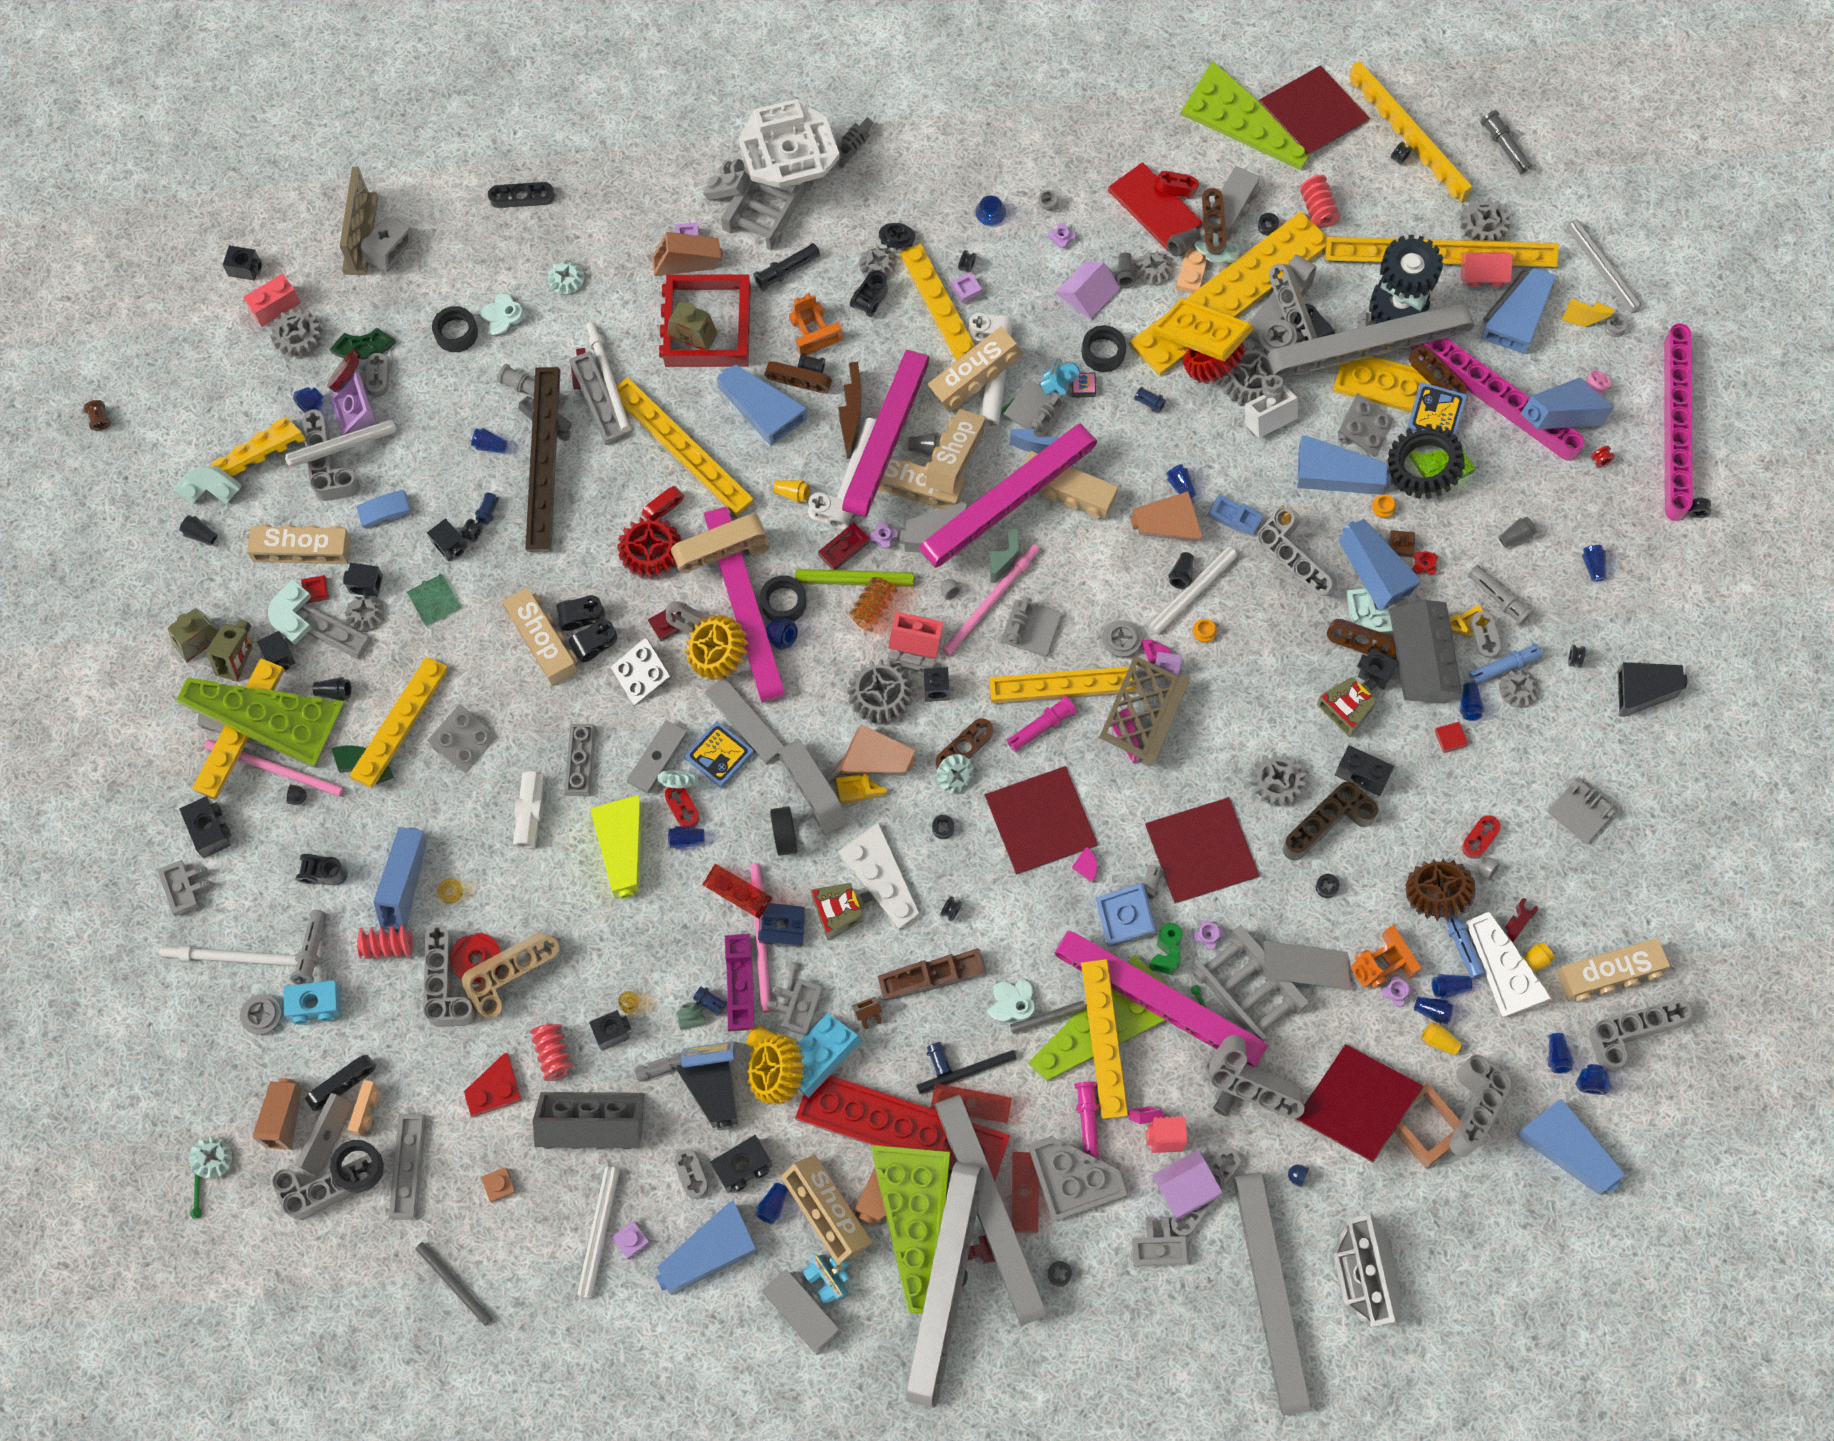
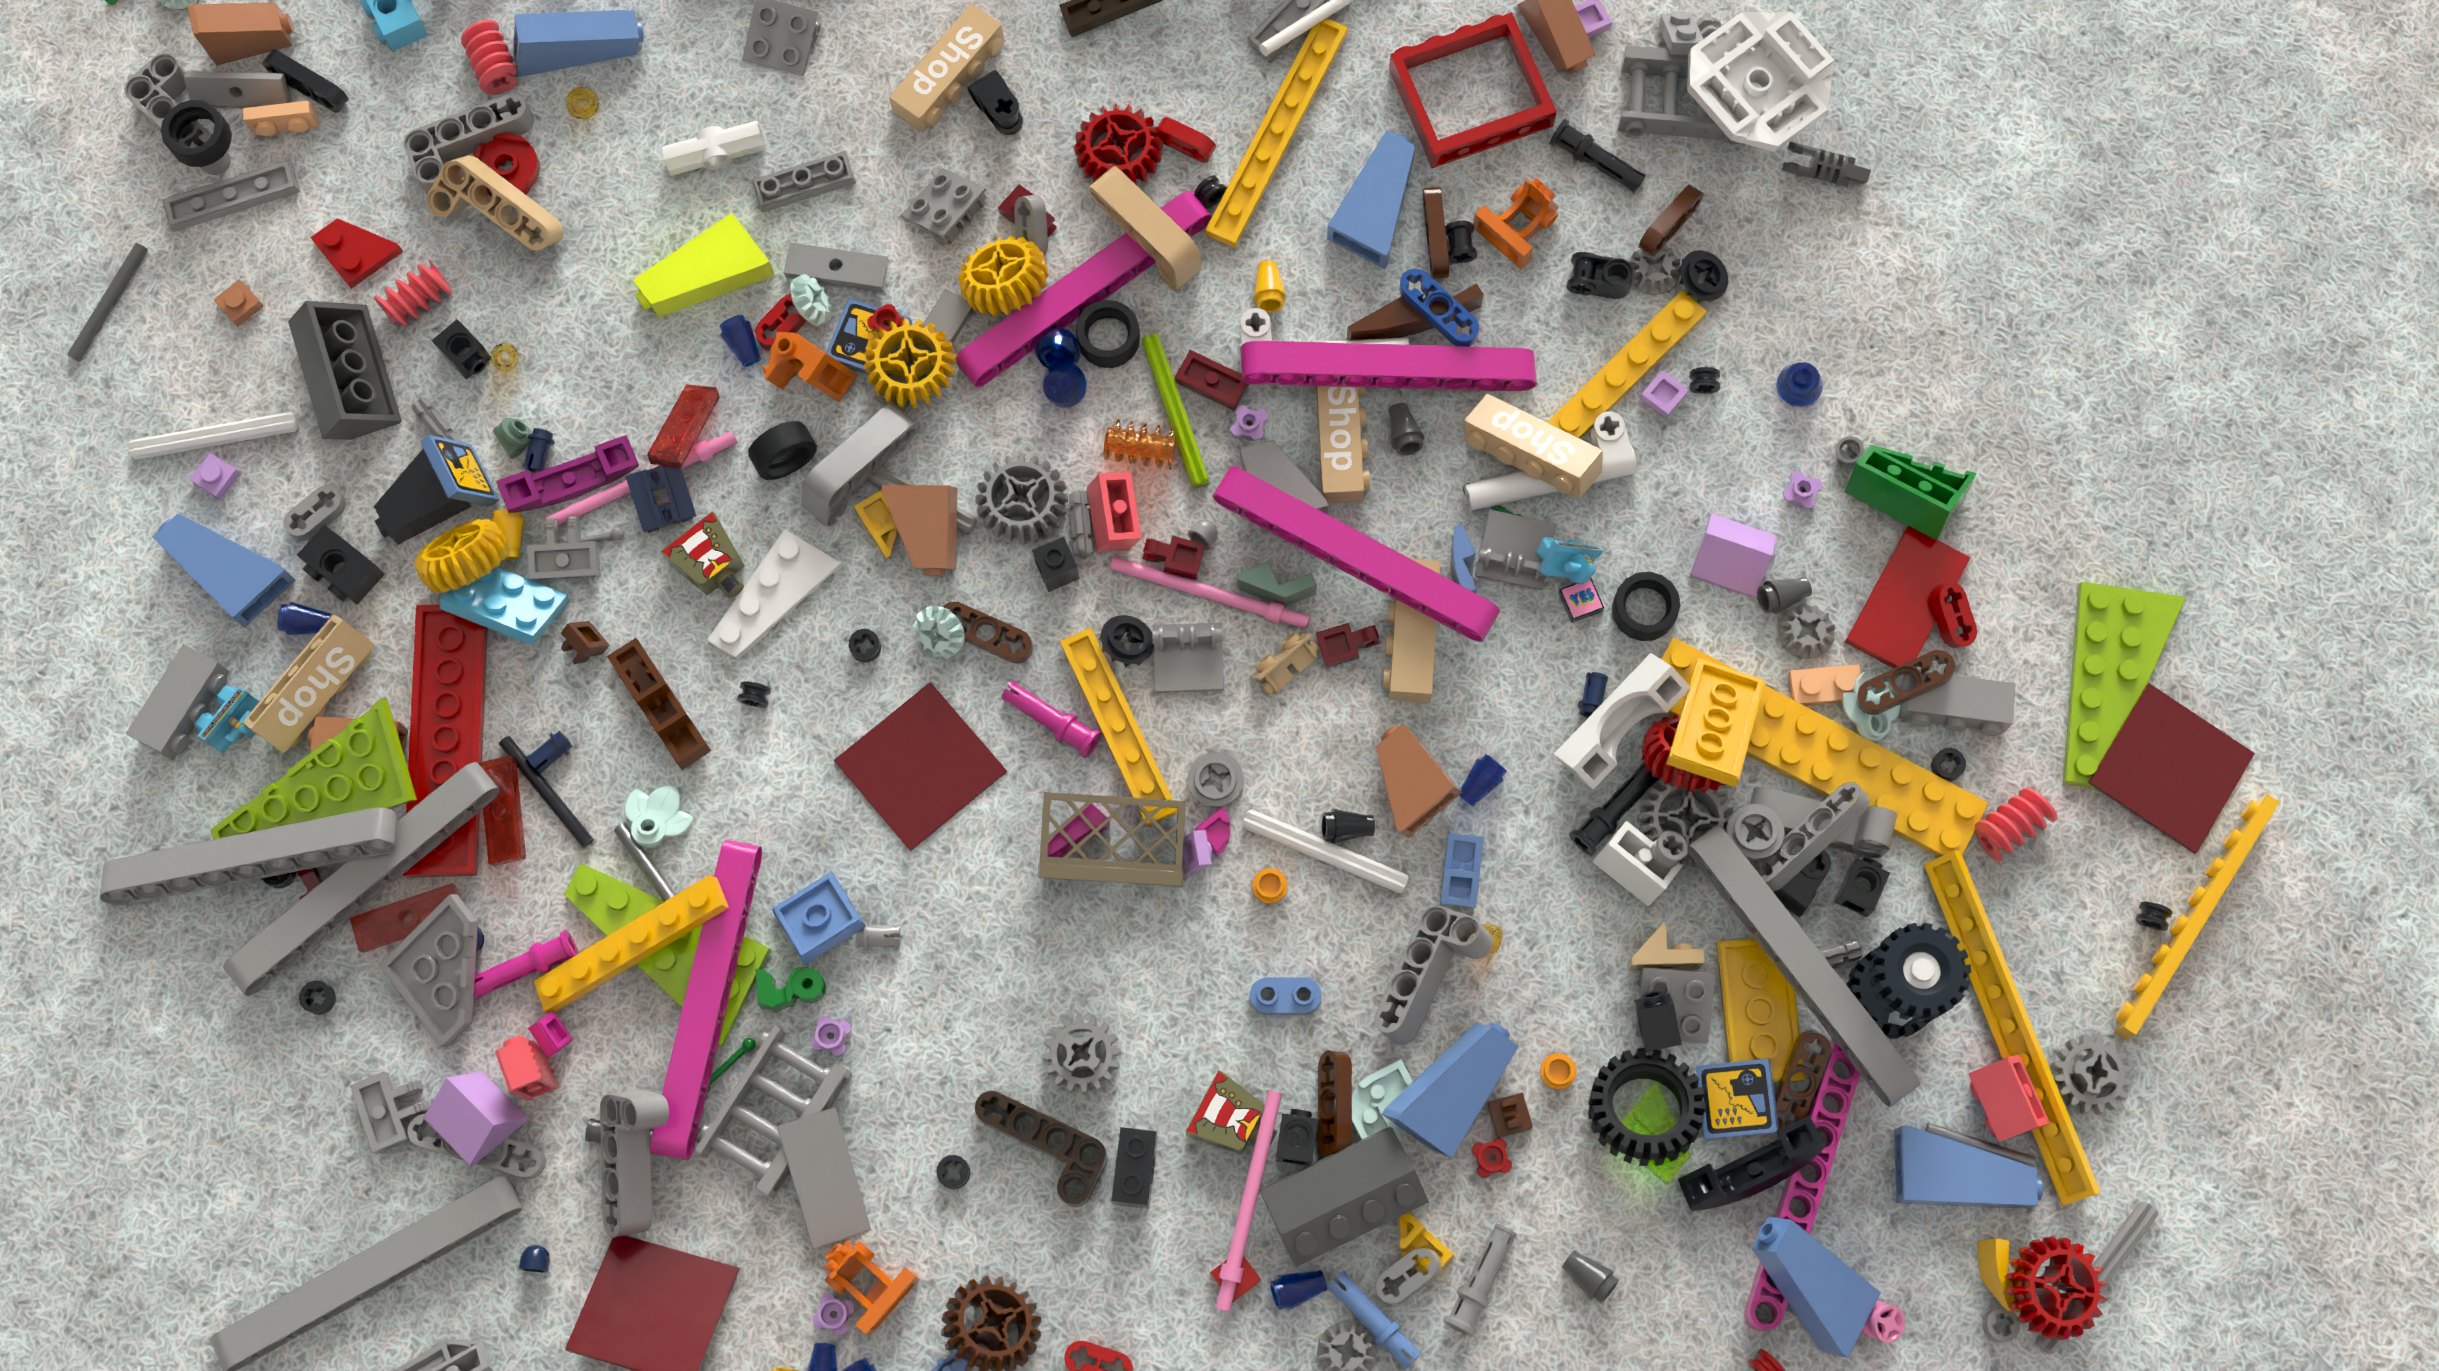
camera: 70 degrees right, 5 degrees up
black piece [569,619,618,663] -> none
olive torso [667,302,718,353] -> none
tan brick [924,409,986,495] -> none
dark pink tile [1072,847,1097,883] -> none
dark red piece [1145,797,1260,904] -> none
dark grey cone [1167,227,1201,256] -> none
medium blue slope [1297,435,1391,495] -> none
dark grey pin [1480,110,1532,174] -> none
none -> orange tile [763,332,858,402]
none -> yellow gear [864,318,956,409]
none -> red plate [867,304,904,340]
none -> clear blue cone [1042,362,1087,408]
none -> black gear [1099,615,1154,667]
none -> dark red plate [1142,535,1206,580]
none -> black bush [1194,175,1227,209]
none -> bright pink bar [1215,1090,1282,1312]
none -> tan hinge [1249,632,1321,695]
none -> medium blue plate [1250,977,1322,1015]
none -> dark red plate [1316,623,1380,668]
none -> blue beam [1399,268,1479,347]
none -> white arch [1554,653,1691,790]
none -> black pin [1569,763,1660,856]
none -> tan slope [1627,922,1704,971]
none -> black brick [1634,991,1682,1052]
none -> reddish brown beam [1638,184,1704,256]
none -> black slope [1677,1115,1825,1211]
none -> black brick [1834,857,1890,917]
none -> green wedge [1844,445,1977,540]
none -> red gear [2004,1236,2108,1340]

